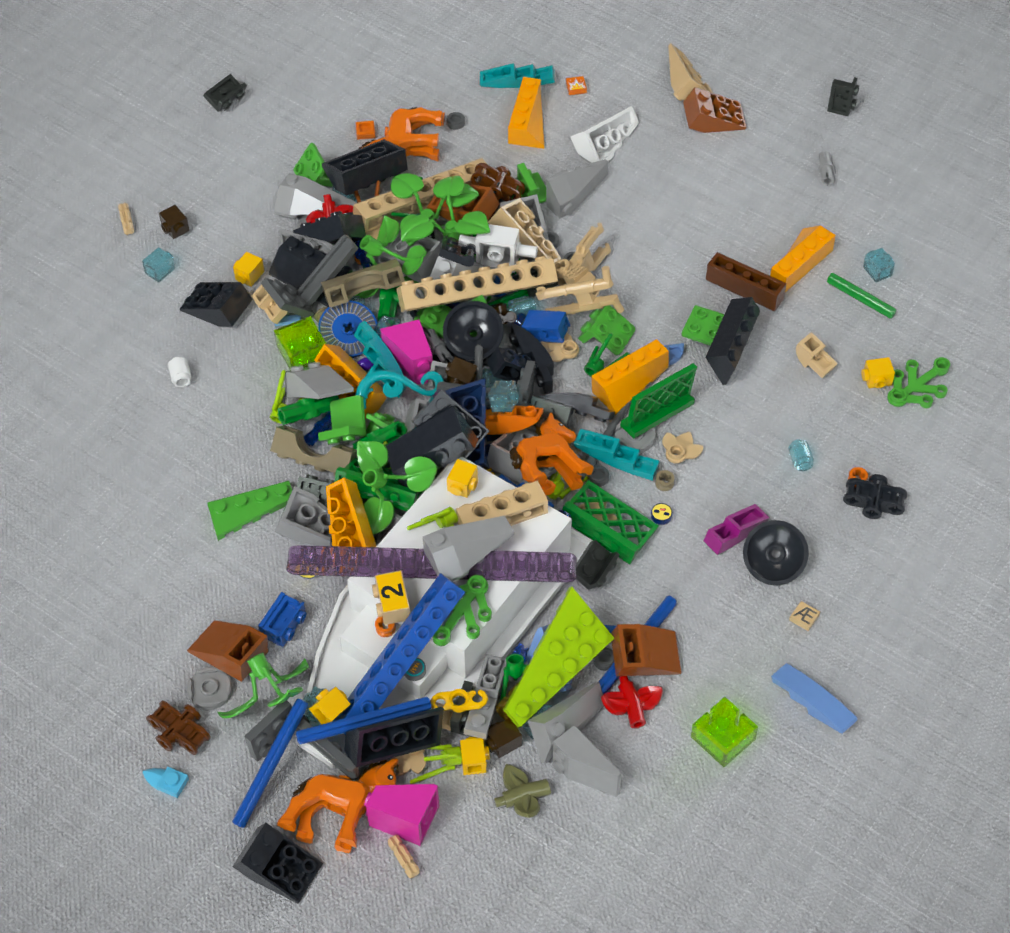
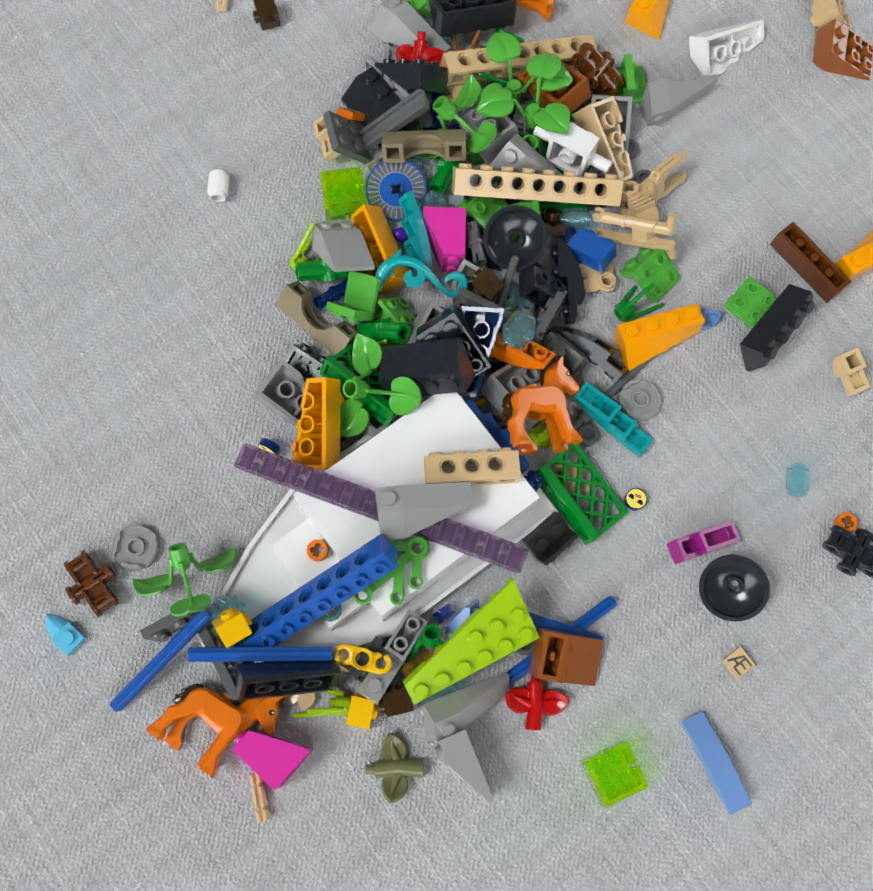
camera: 10 degrees right, 20 degrees up
clear light blue brick [142,247,175,283] -> none
black slope [180,282,253,327] -> none
dark orange slope [187,620,268,682] -> none
bright green wing [207,481,292,541] -> none
black slope [232,822,323,904] -> none
yellow brick [233,252,265,287] -> none
blue hinge [258,592,307,647] -> none
medium blue piece [274,314,301,326] -> none
brick [372,570,410,625] -> none
lime plant [407,507,458,556] -> none
black plate [438,237,476,267] -> none
yellow brick [447,459,478,498] -> none
green fence [620,363,697,439] -> none
dark tan bush [655,470,675,491] -> none
tan plate [662,432,703,463] -> none
none -> orange tile [336,107,365,121]

